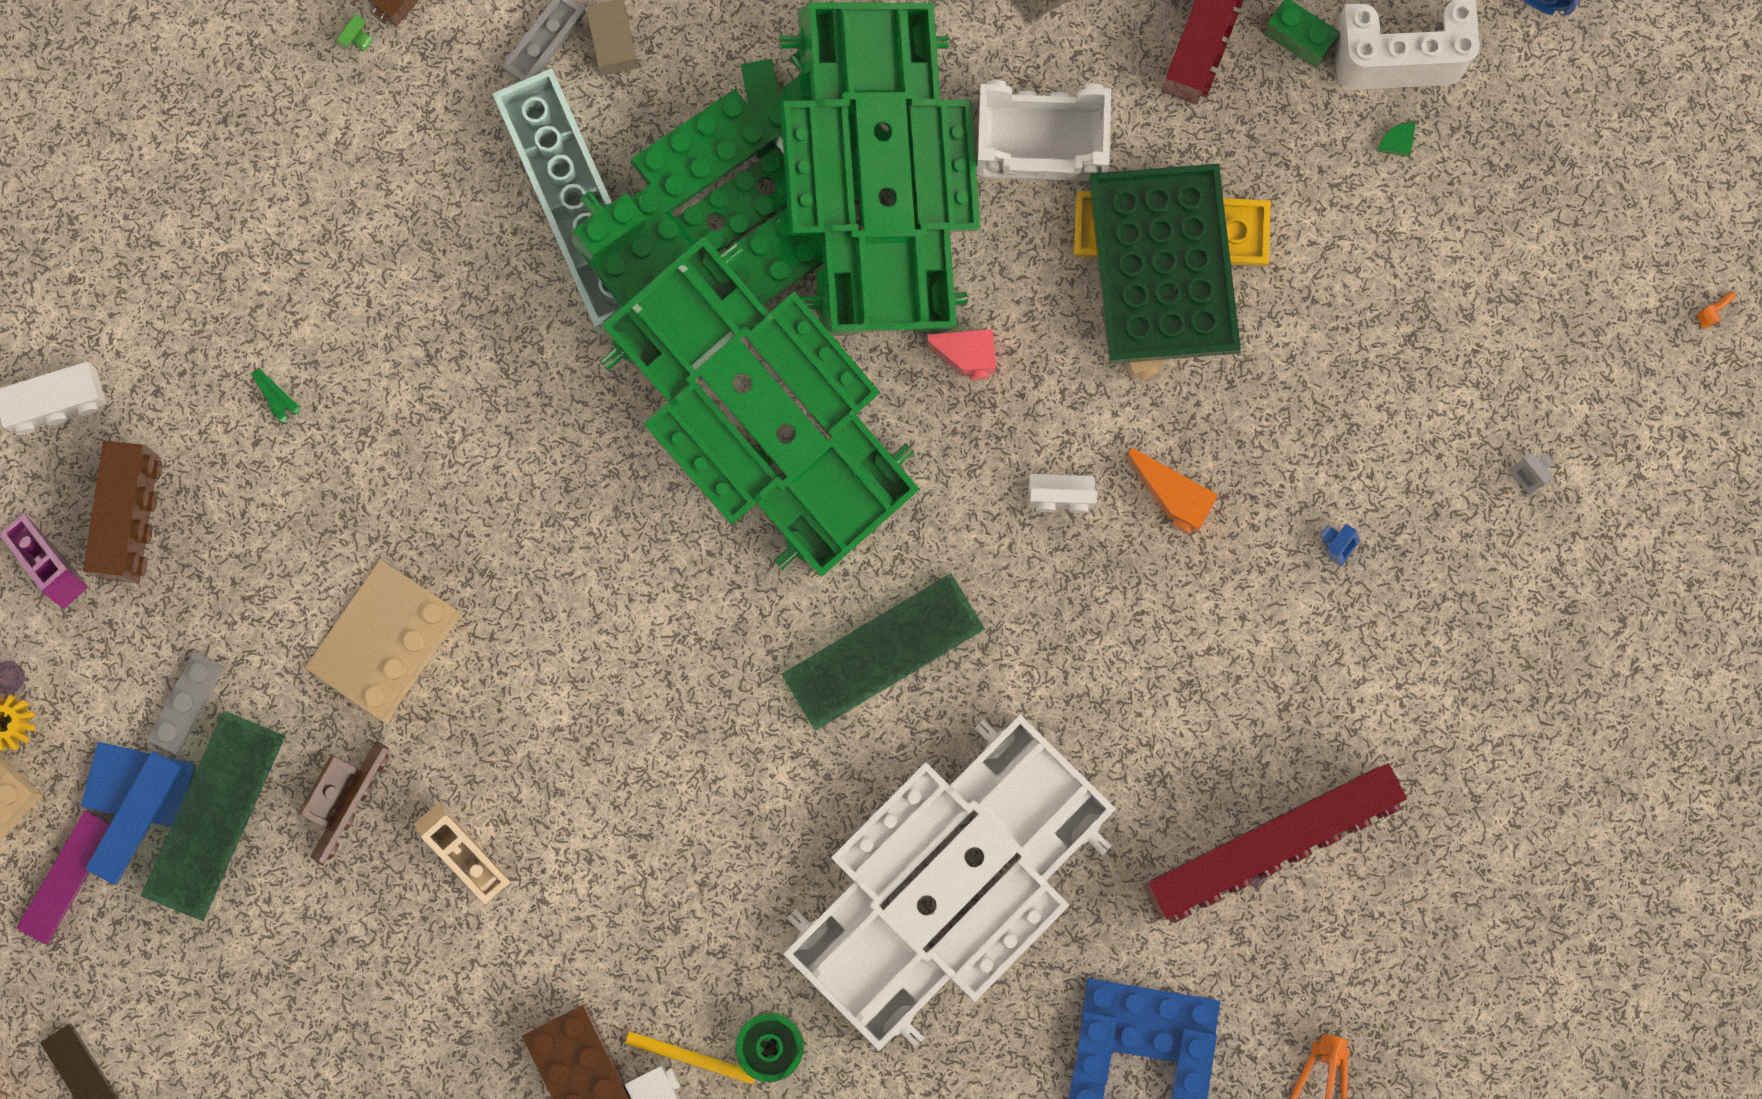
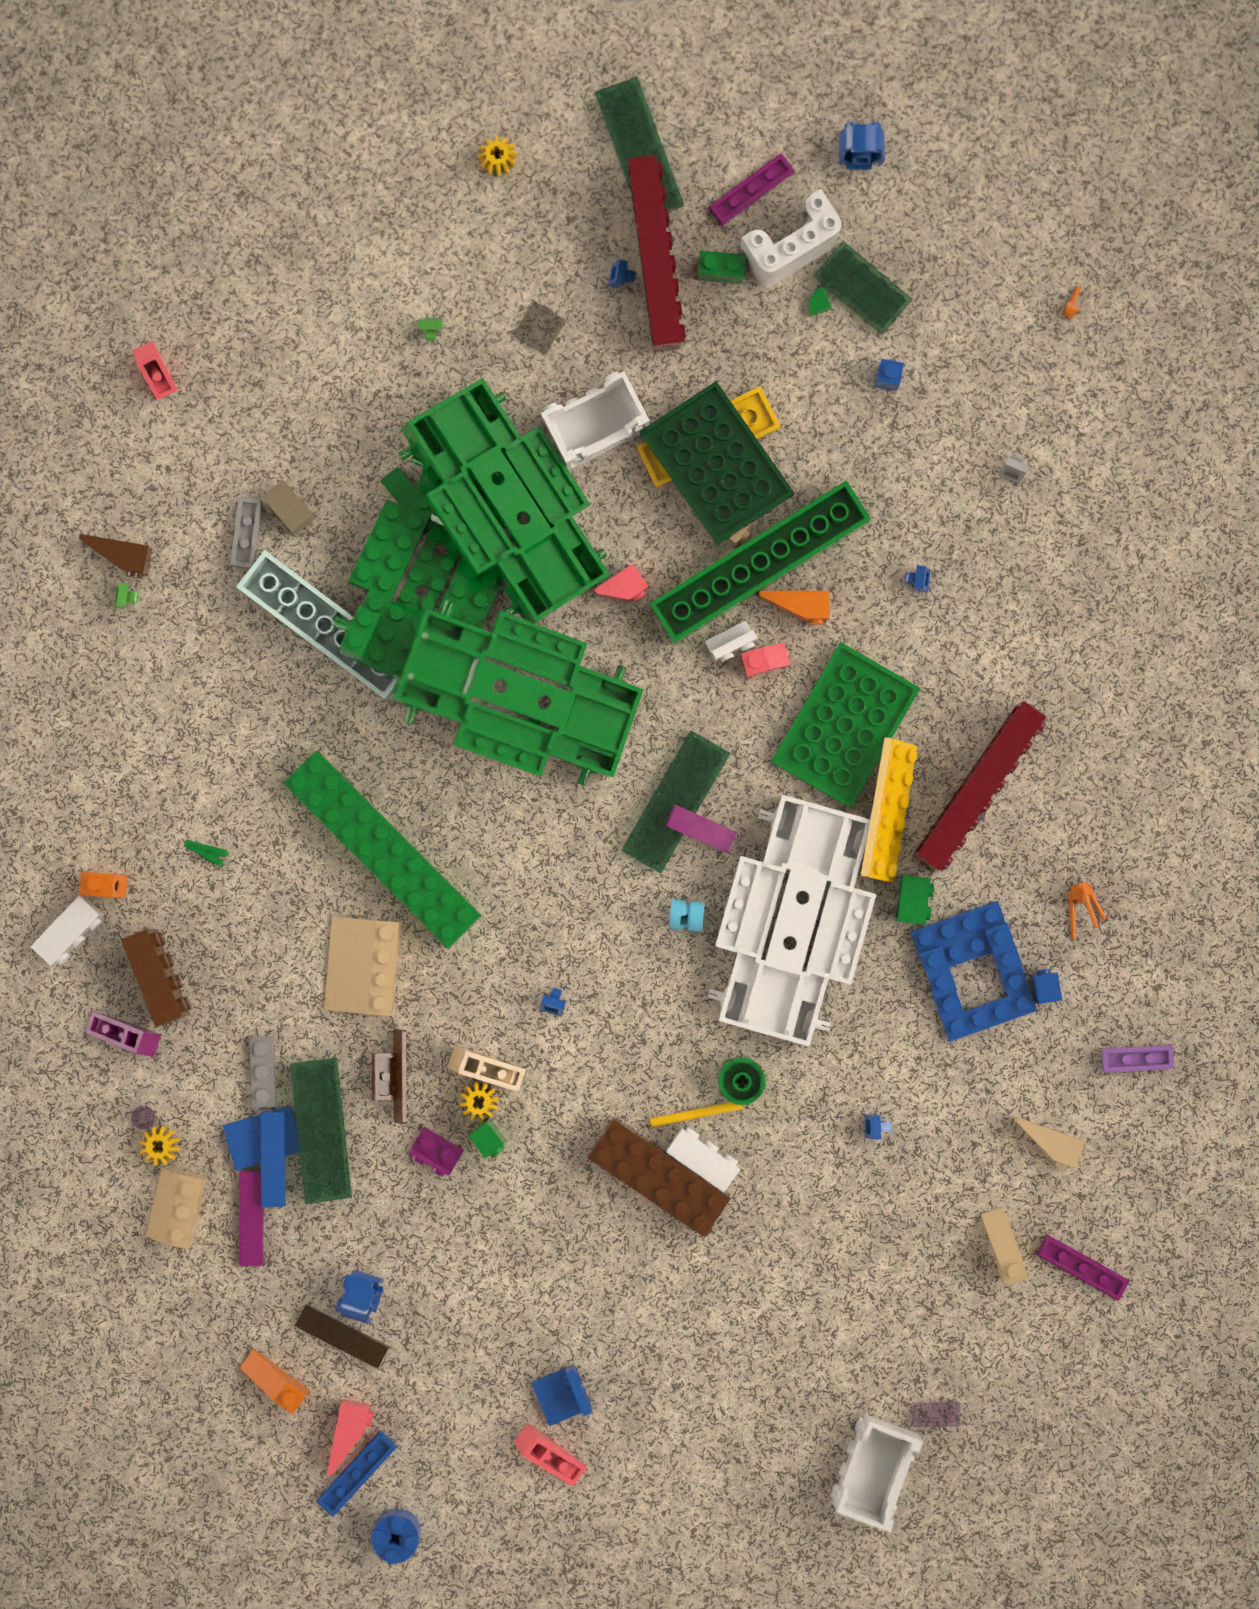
camera: 30 degrees left, 5 degrees up
none -> orange torso [79,872,128,898]
none -> green brick [283,750,483,949]
none -> blue brick [336,1270,384,1324]
none -> magenta bracket [408,1126,464,1177]
none -> yellow gear [459,1082,499,1122]
none -> green brick [468,1118,506,1159]
none -> blue tile [540,987,566,1017]
none -> green brick [649,480,871,645]
none -> magenta tile [665,804,737,853]
none -> medium azure wheel [669,899,704,932]
none -> coral slope [740,643,791,679]
none -> green plate [771,642,921,809]
none -> clear green plate [813,241,913,336]
none -> yellow plate [861,737,917,883]
none -> blue brick [874,358,904,391]
none -> green brick [895,875,934,925]

